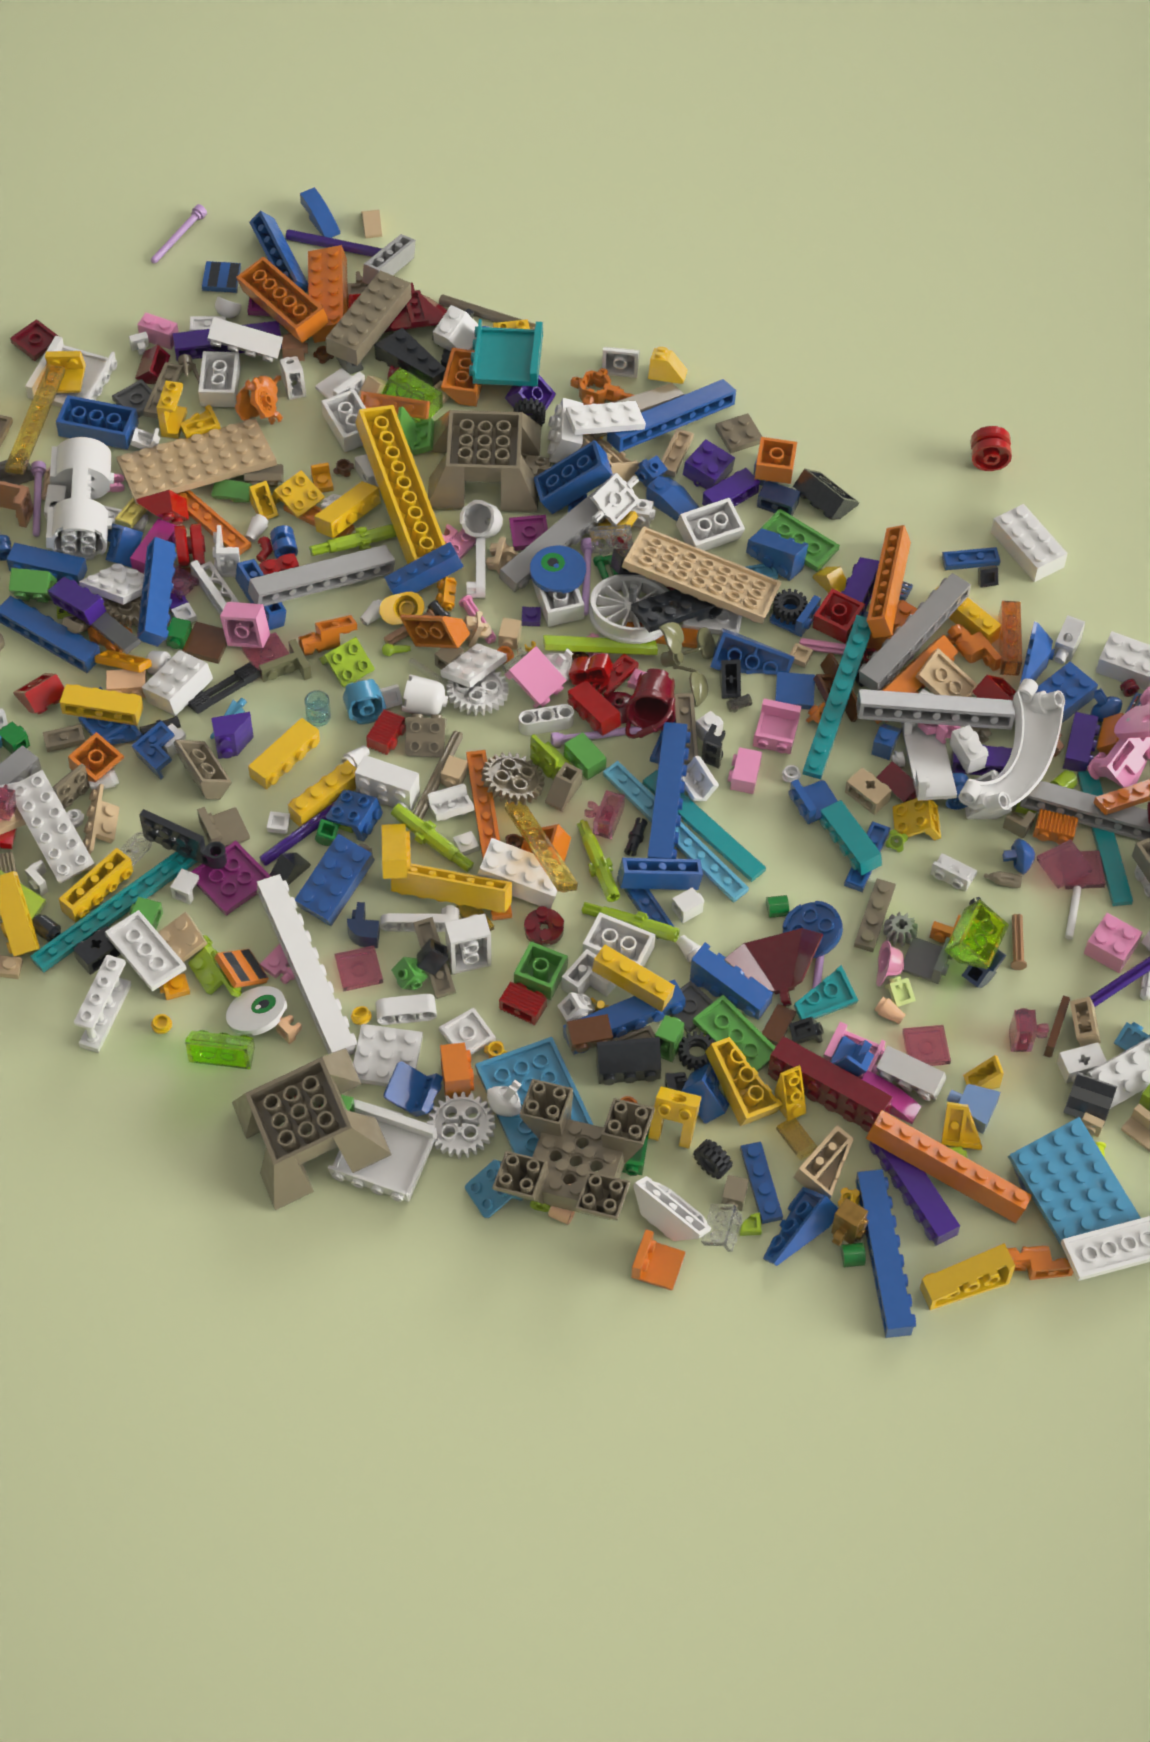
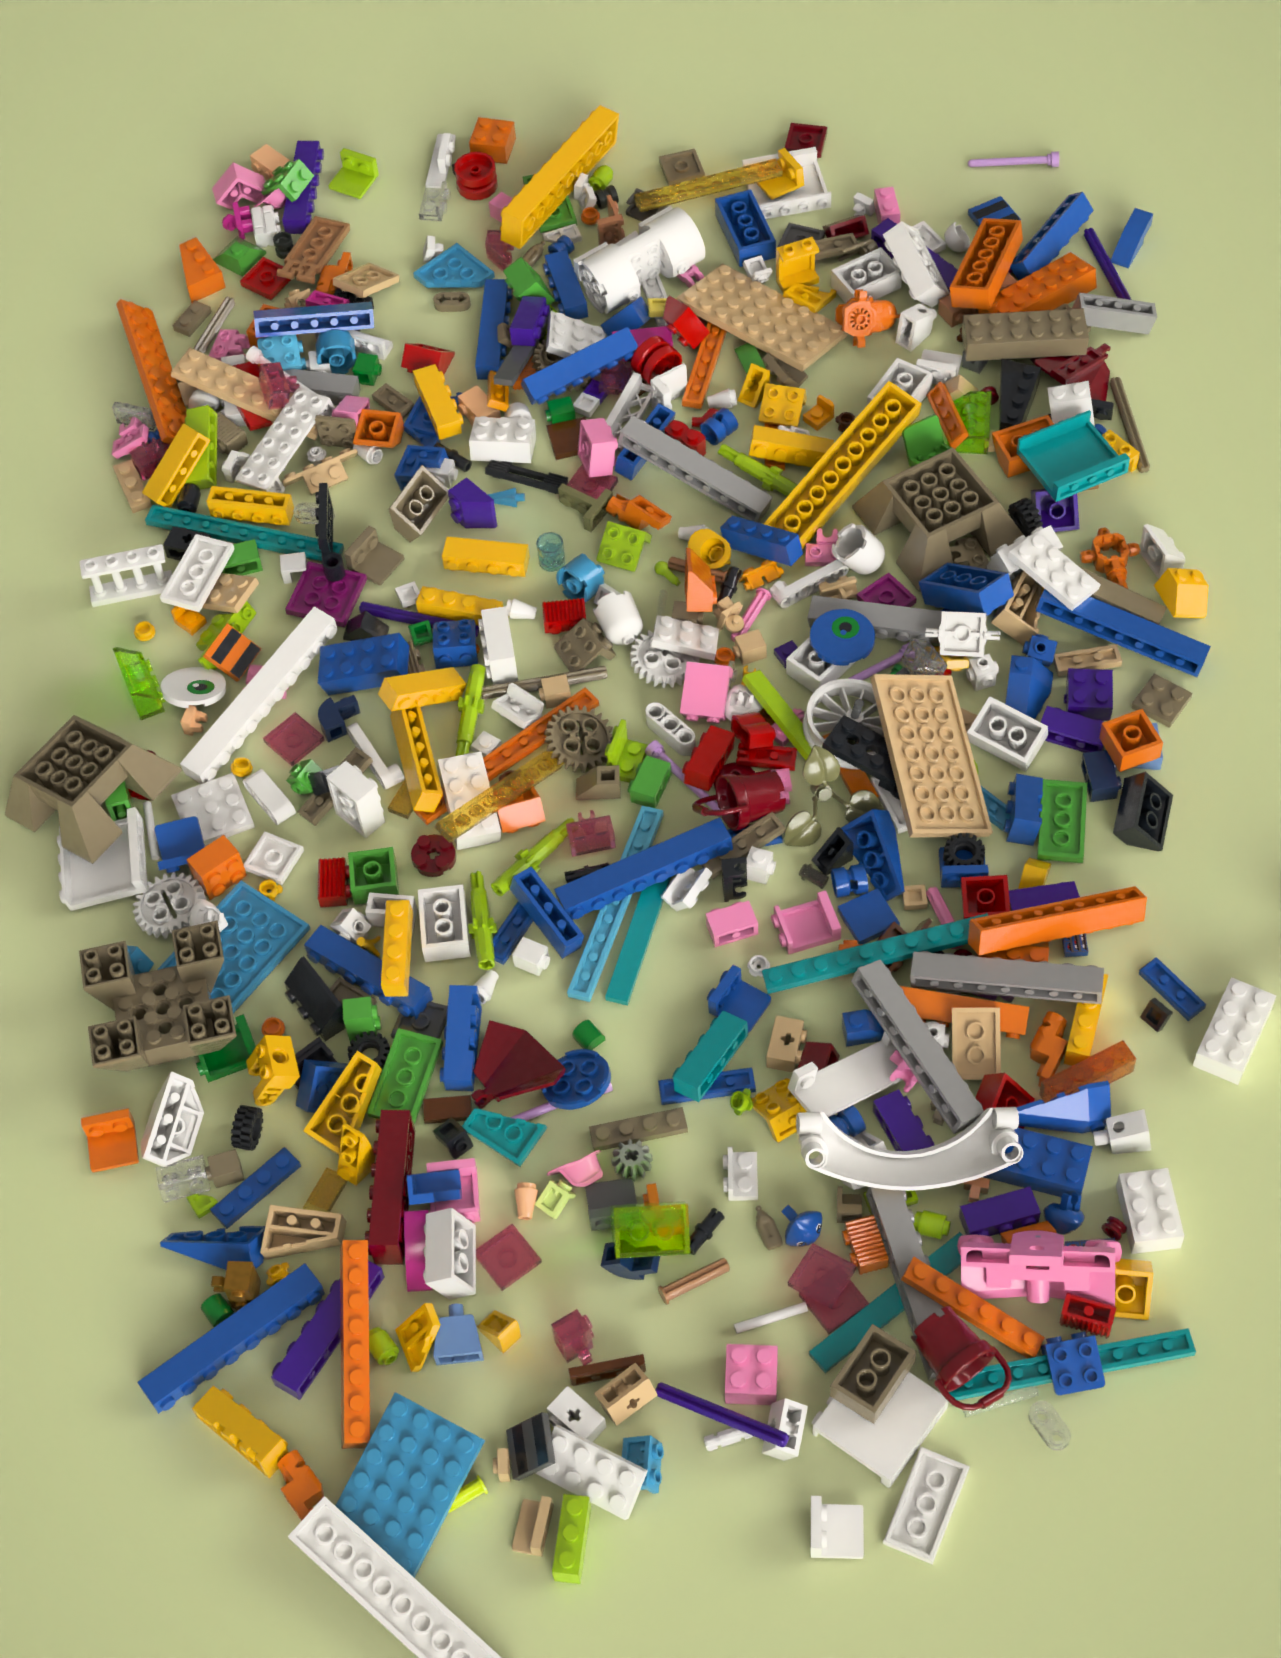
camera: 65 degrees right, 0 degrees up
tan slope [361,210,382,239] -> none
reddish brown brick [566,1014,613,1053] -> none
white plate [891,751,905,767] -> none
white brick [949,725,988,774] -> none
none -> bright pink brick [332,395,370,427]
none -> blue wheel [831,863,869,898]

